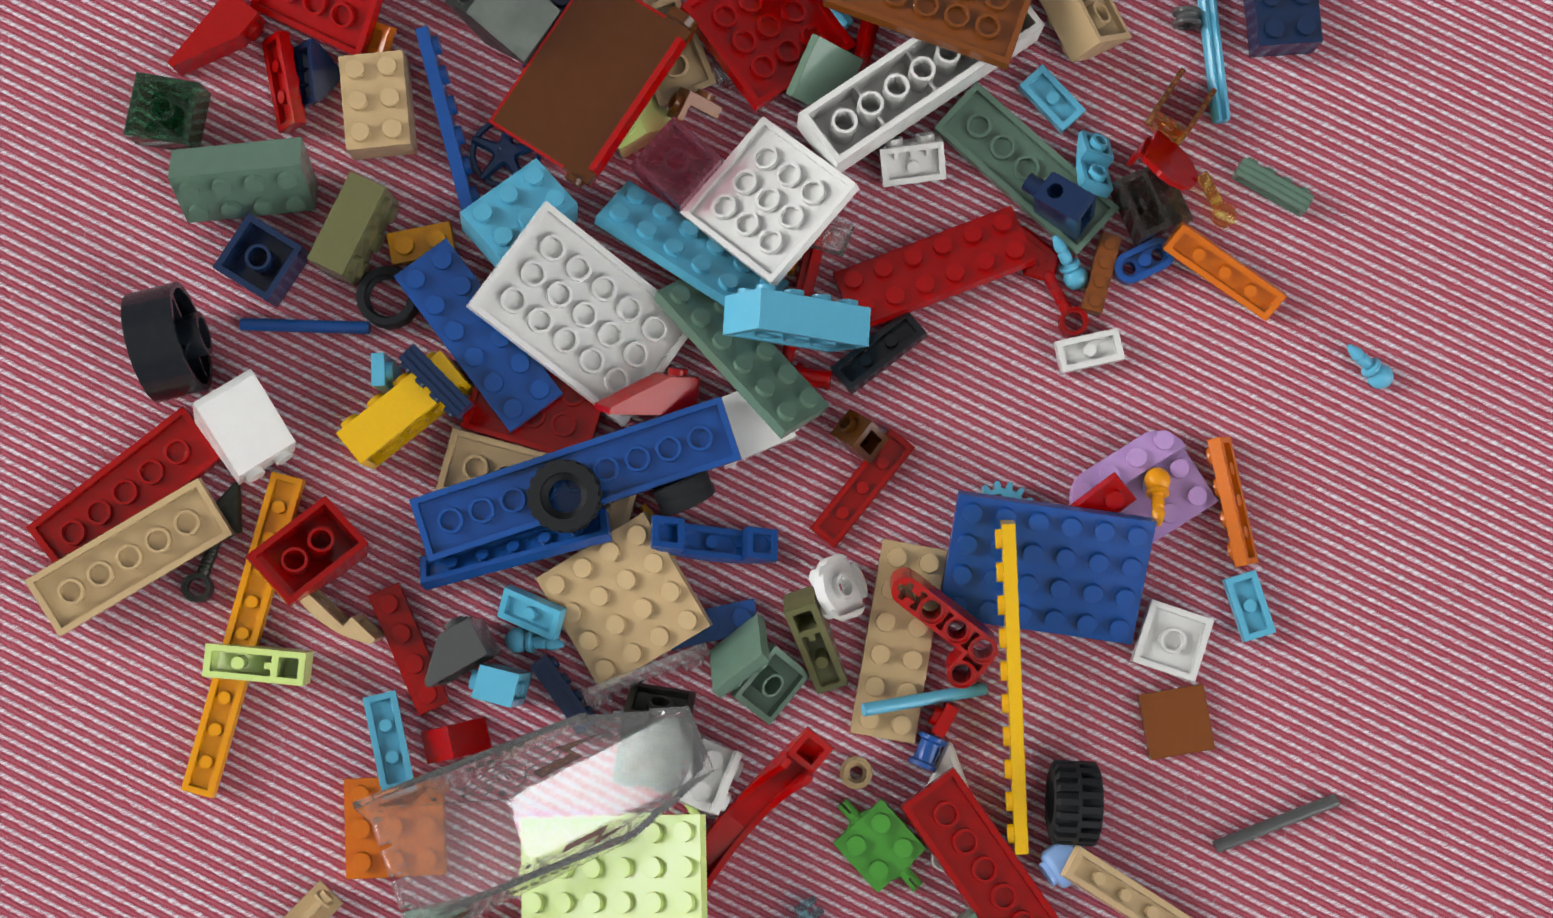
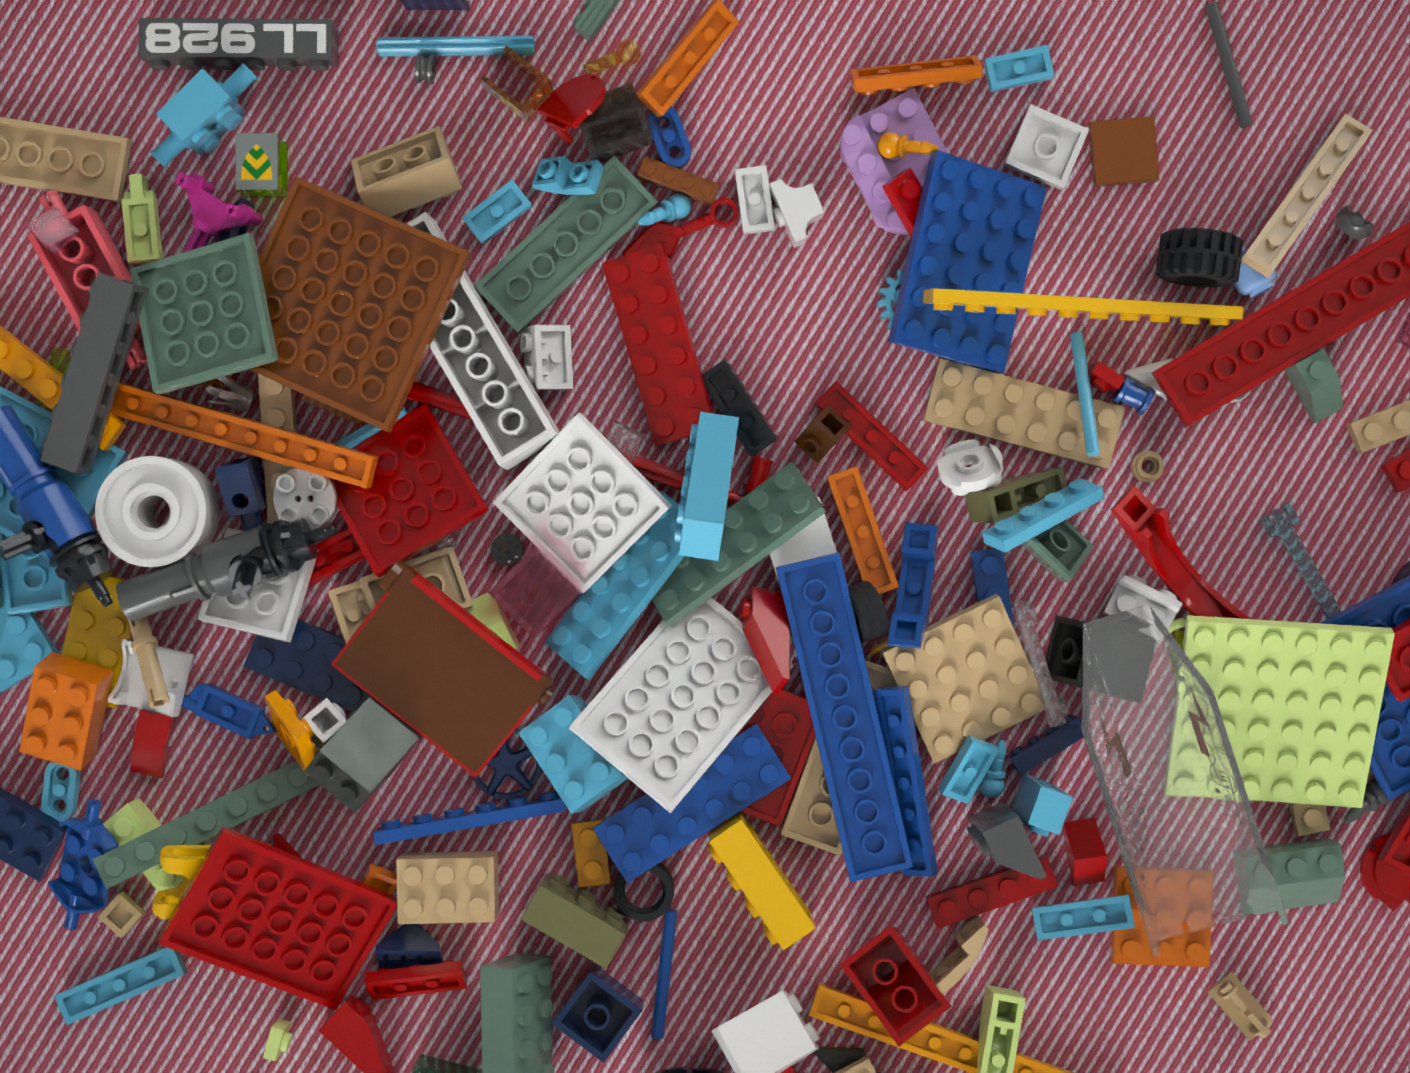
camera: 80 degrees left, 5 degrees up
medium azure plate [371,353,402,394] -> none
dark blue piece [399,344,474,420] -> none
black tyre [527,459,603,533] -> none
dark orange bracket [667,87,723,122] -> none
sand green tile [709,613,770,698] -> none
sand green tile [785,34,863,106] -> none
bright green plate [833,798,927,893] -> none
red beam [890,567,998,689] -> none
dark blue torso [1021,172,1096,241] -> none
none -> pearl dark grey tile [491,534,524,566]
none -> white brick [769,178,824,248]
none -> orange plate [826,466,899,594]
none -> medium azure plate [982,479,1104,553]

